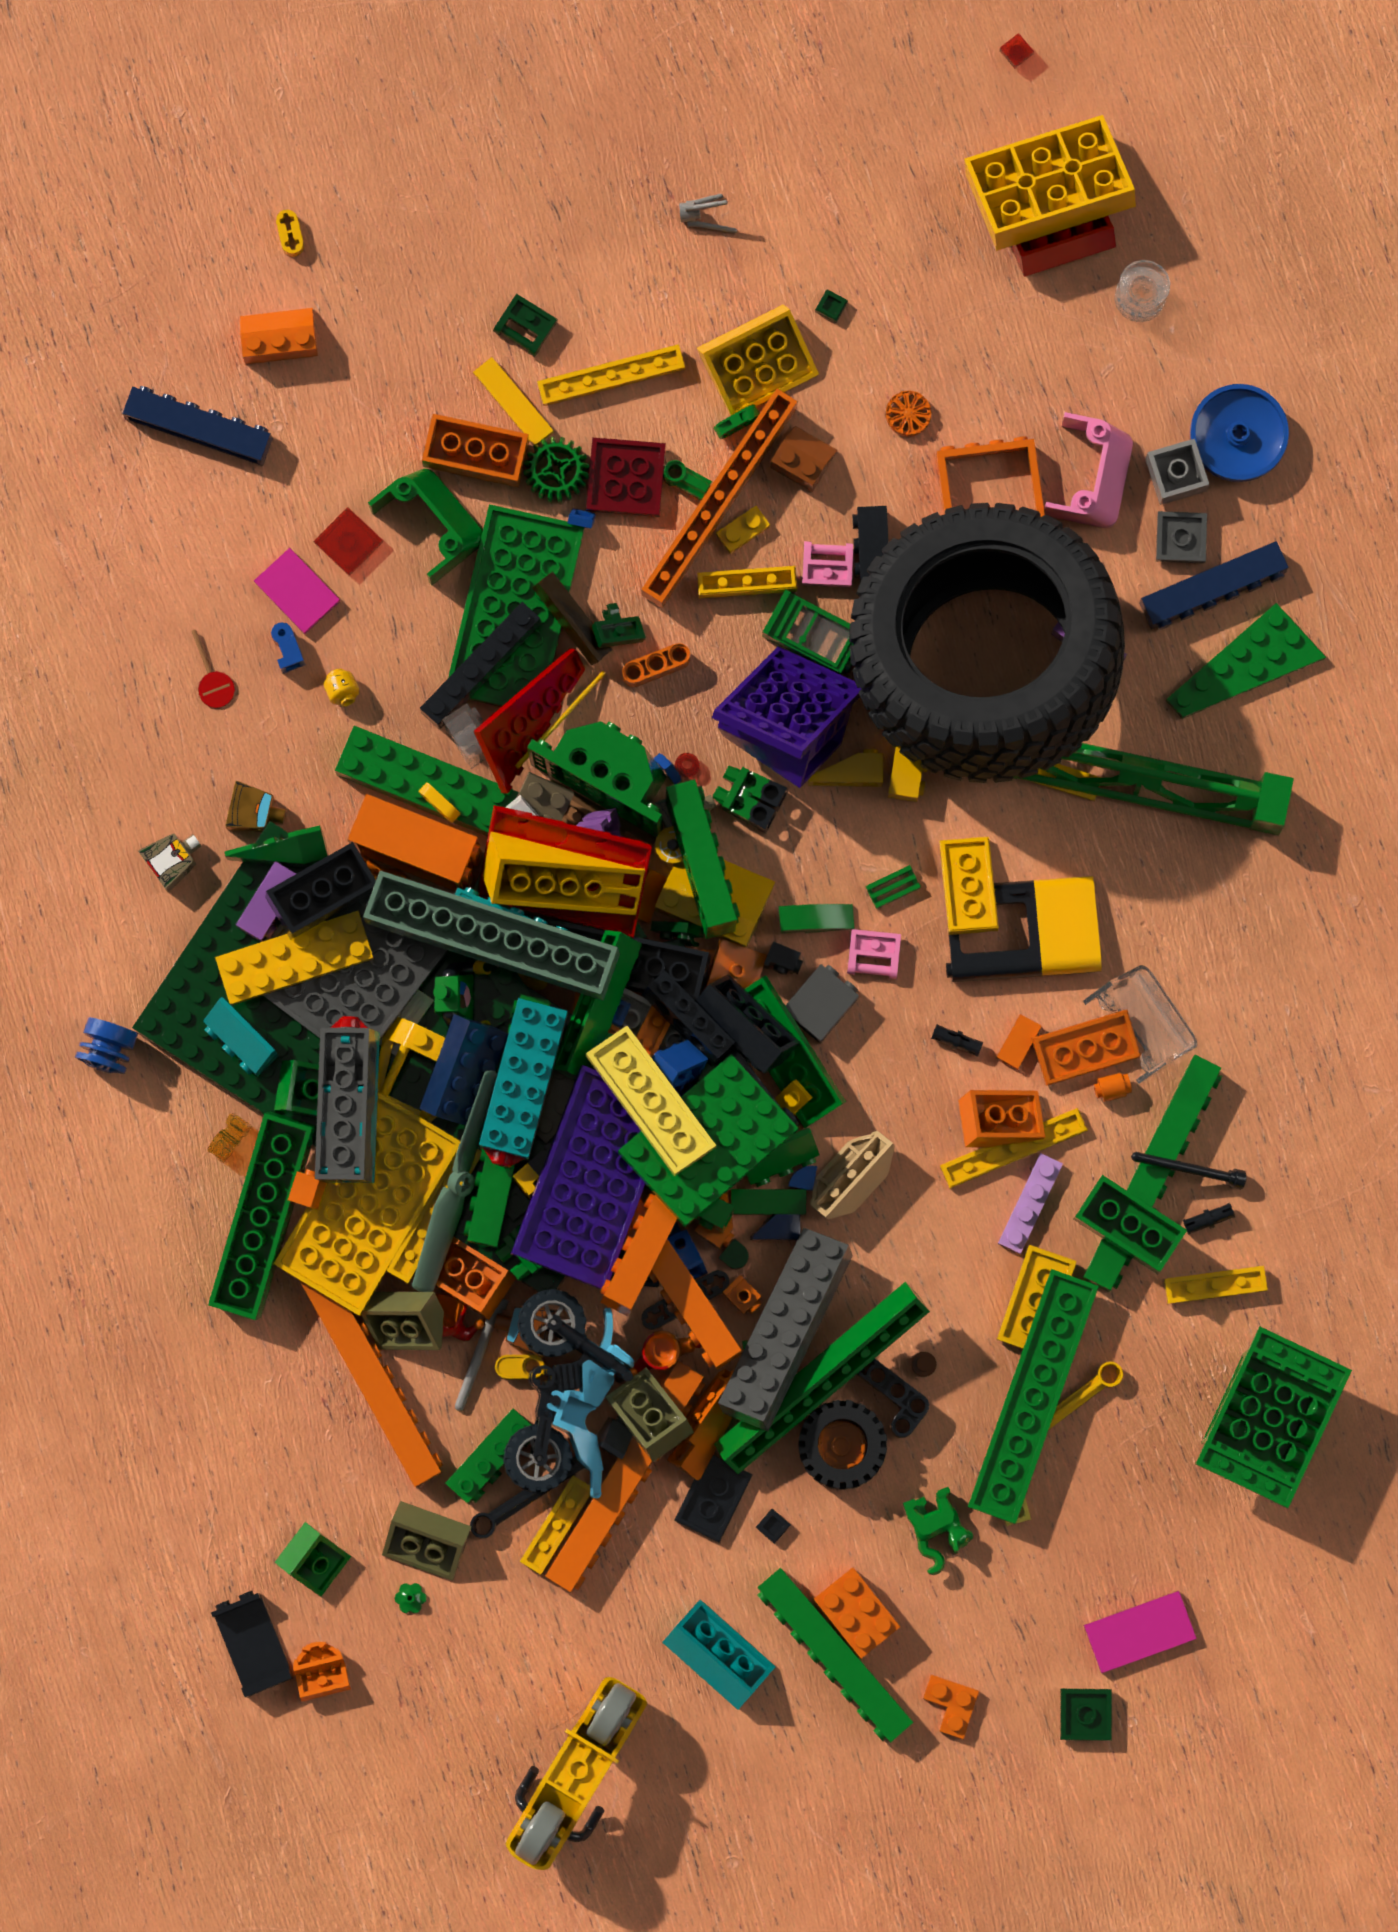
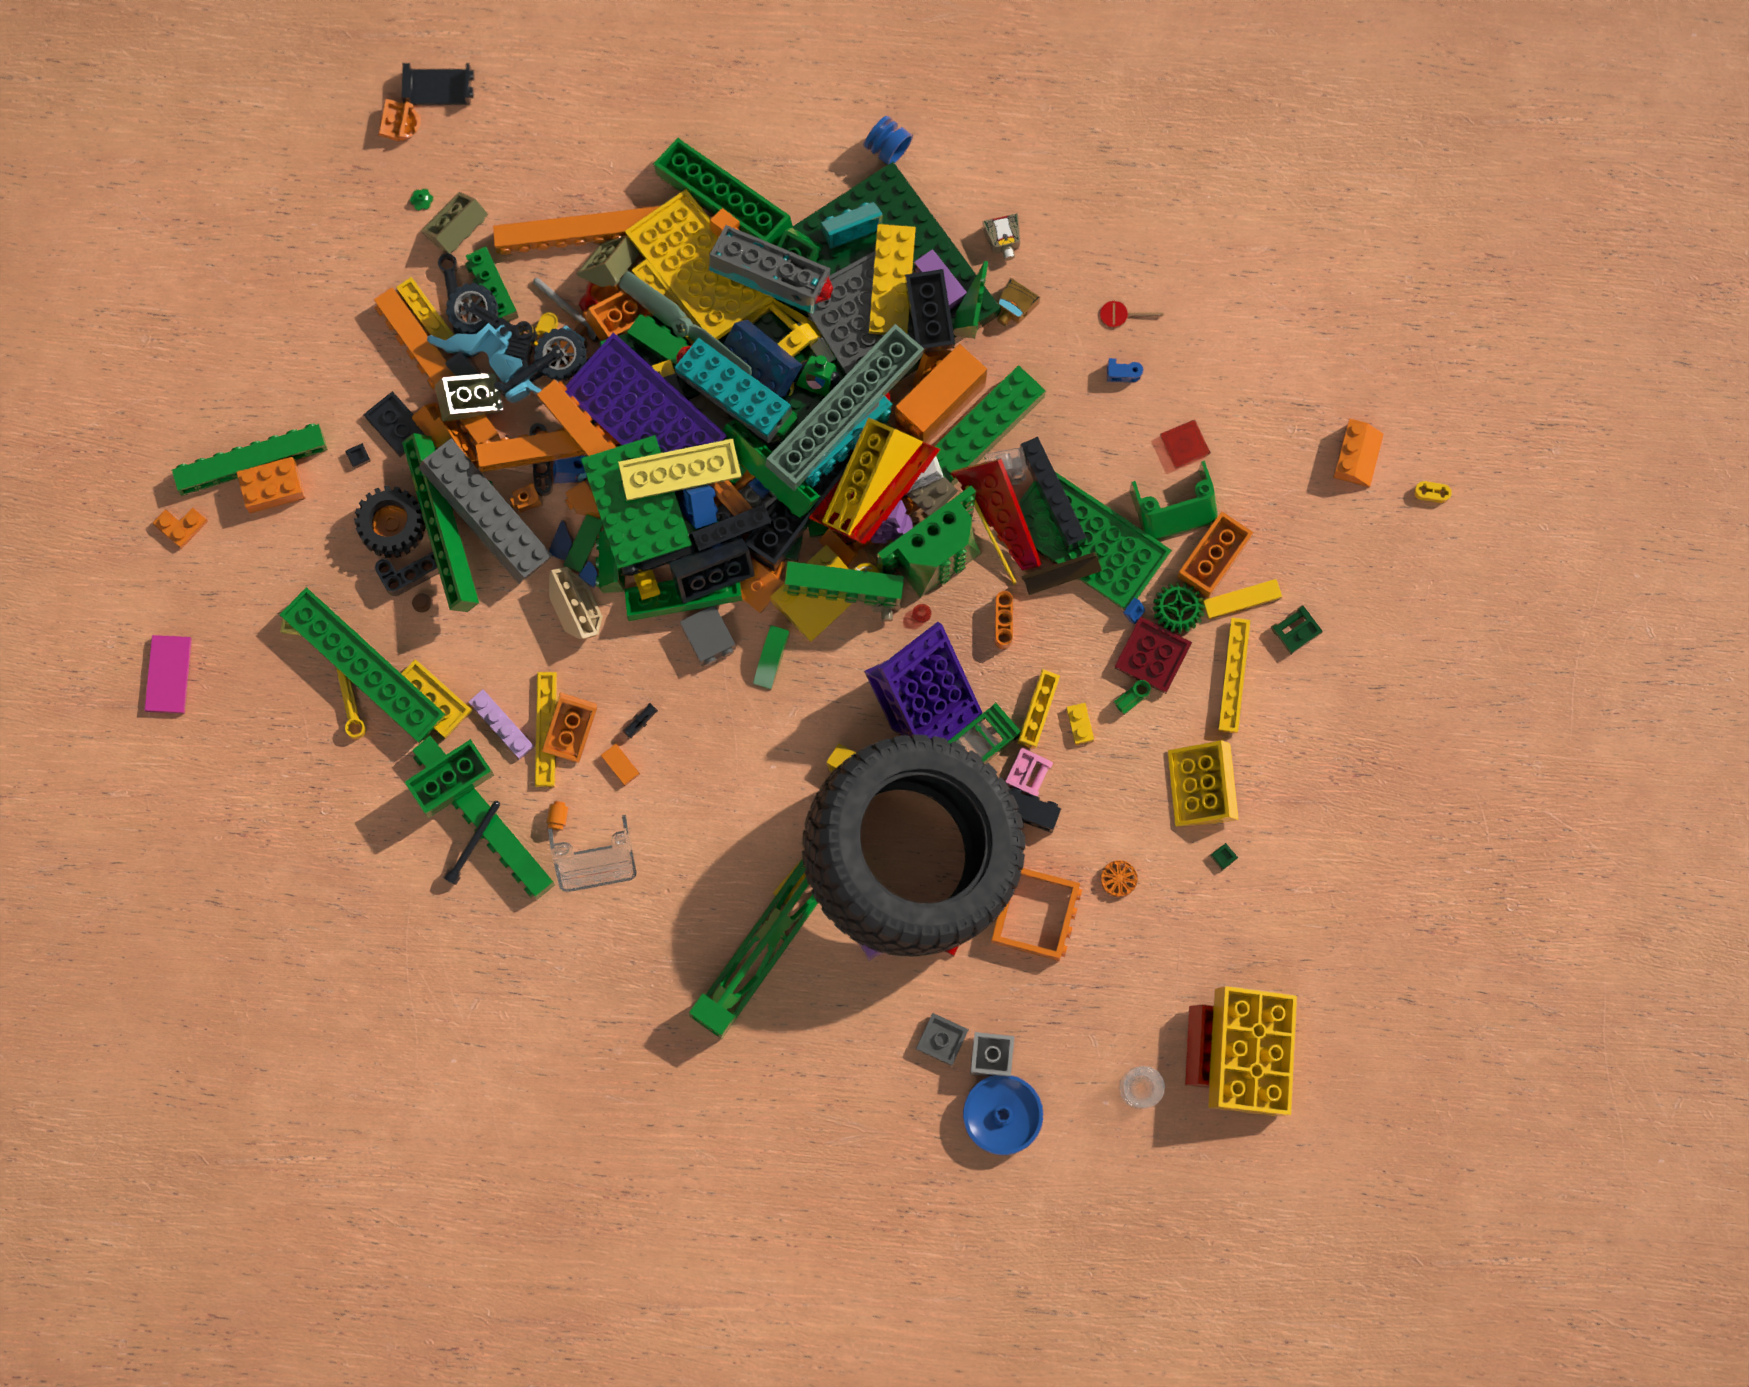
camera: 110 degrees right, 5 degrees down
dark blue brick [122,386,273,466] -> none
clear yellow leg [207,1113,253,1163] -> none
dark pink tile [254,548,340,635] -> none
green slope [275,1522,352,1597] -> none
yellow head [324,669,360,707] -> none
yellow beam [418,782,461,823] -> none
yellow piece [506,1677,647,1870] -> none
dark green plate [592,603,646,648] -> none
orange piece [630,1330,702,1376] -> none
orange brick [641,388,797,608] -> none
dark green plate [650,921,704,947] -> none
blue tile [653,753,682,785] -> none
teal slope [662,1600,776,1710] -> none
light grey plant [679,194,737,233] -> none
green brick [696,1198,735,1233] -> none
green hips [712,766,788,834] -> none
green piece [713,404,760,439] -> none
dark green tile [719,1239,749,1269] -> none
black brick [764,941,803,975] -> none
dark orange slope [770,426,837,492] -> none
yellow slope [808,749,883,787] -> none
bright pink plate [847,929,901,979] -> none
green tile [865,865,921,909] -> none
green animal [903,1487,974,1575] -> none
yellow tile [939,837,999,935] -> none
piece [946,876,1102,982] -> none
clear red plate [999,33,1034,69] -> none
orange tile [1032,1009,1141,1086] -> none
bright pink windscreen [1044,412,1133,528] -> none
dark green plate [1060,1688,1112,1741] -> none
dark blue brick [1139,541,1289,630] -> none
yellow plate [1164,1266,1268,1304] -> none
green wing [1166,603,1326,719] -> none
black pin [1183,1203,1235,1235] -> none
green wedge [1195,1326,1352,1509] -> none

